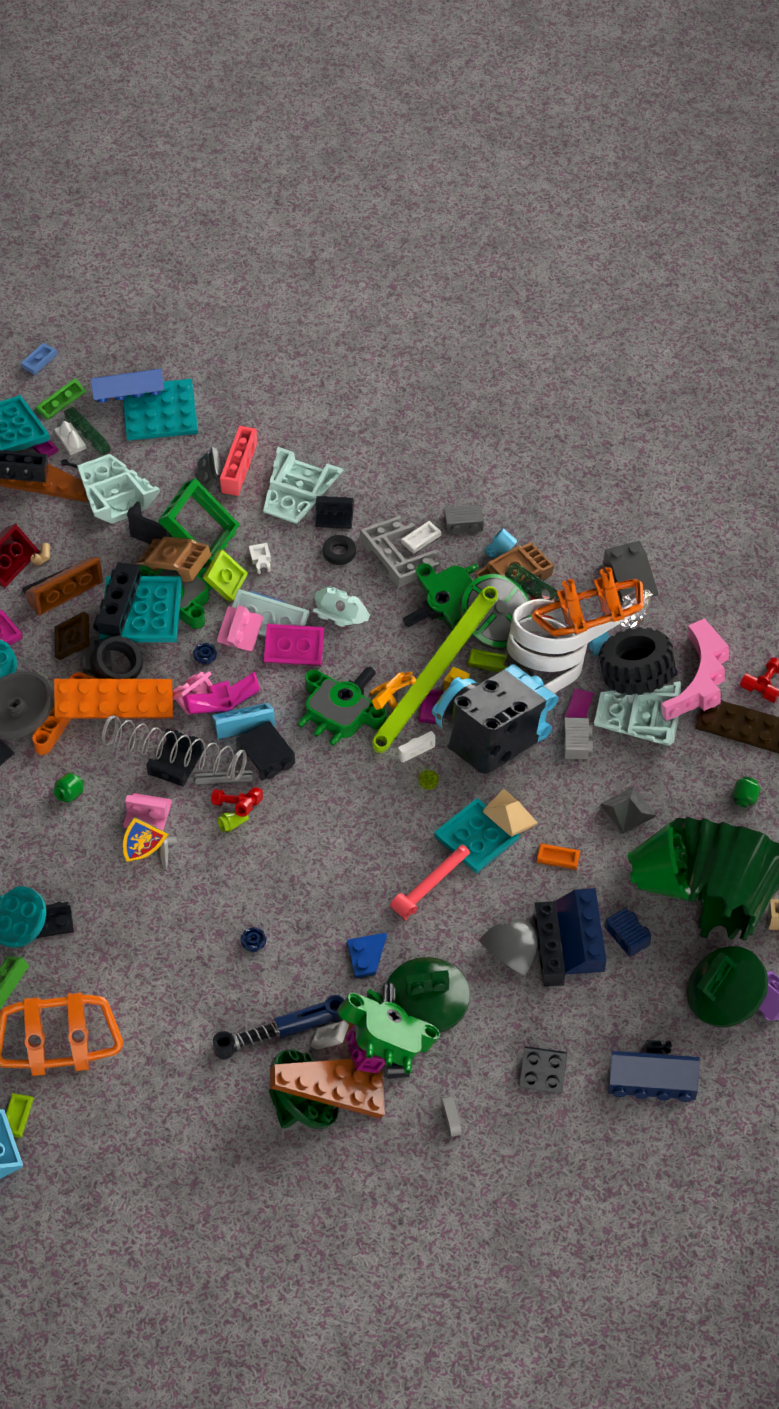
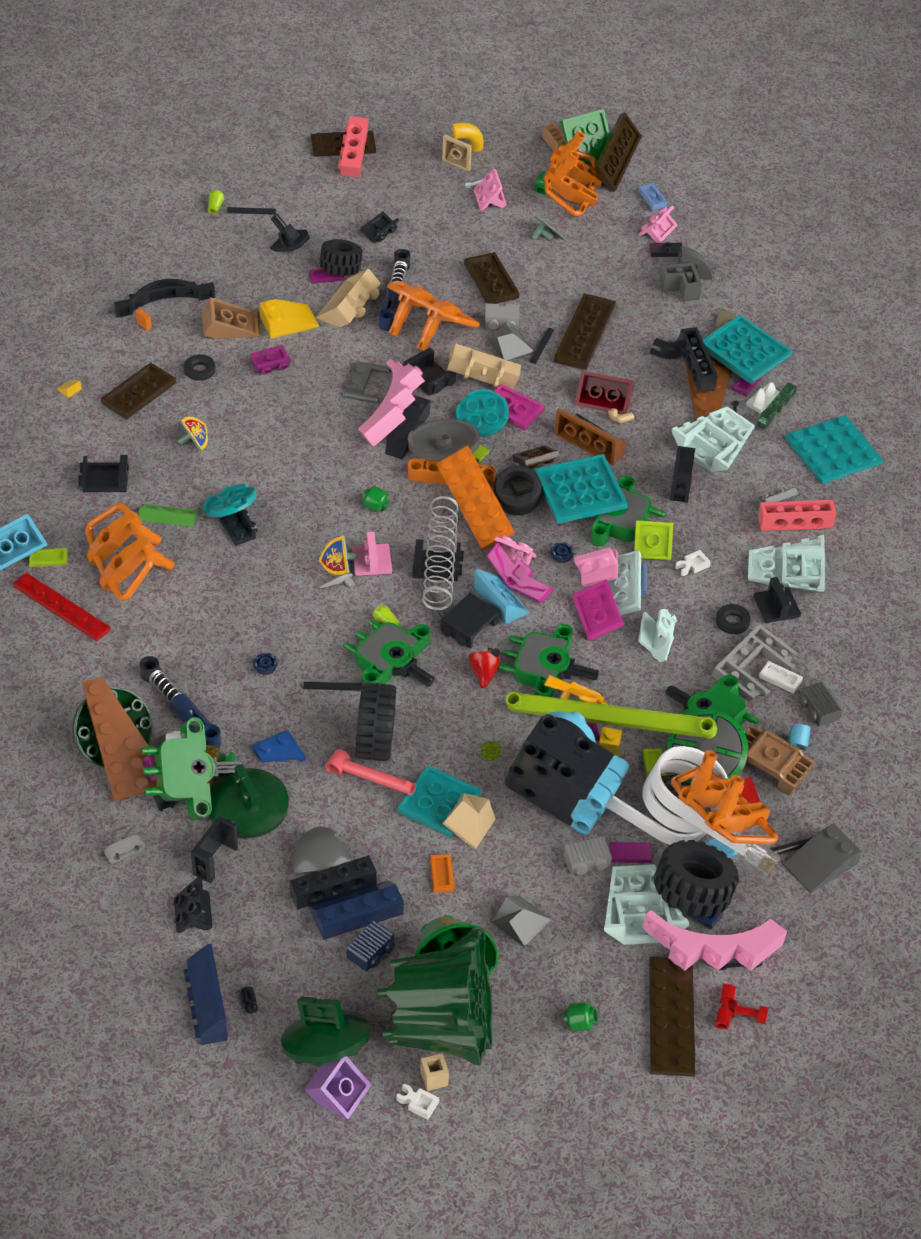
camera: 70 degrees right, 5 degrees down
medium blue plate [21,343,57,375] -> none
bright green slope [34,378,87,420] -> none
slope [90,369,165,403] -> none
black brick [95,562,142,636] -> none
medium nougat plate [134,536,212,582] -> none
green window [157,478,240,566] -> none
red bar [211,787,263,817] -> none
white plate [398,731,435,762] -> none
clear green beam [505,564,558,602] -> none
none -> red plate [13,572,110,641]
none -> black panel [191,816,238,884]
none -> black bar [303,681,362,691]
none -> piece [343,620,435,686]
none -> black tyre [355,682,397,761]
none -> red hat [468,648,500,688]

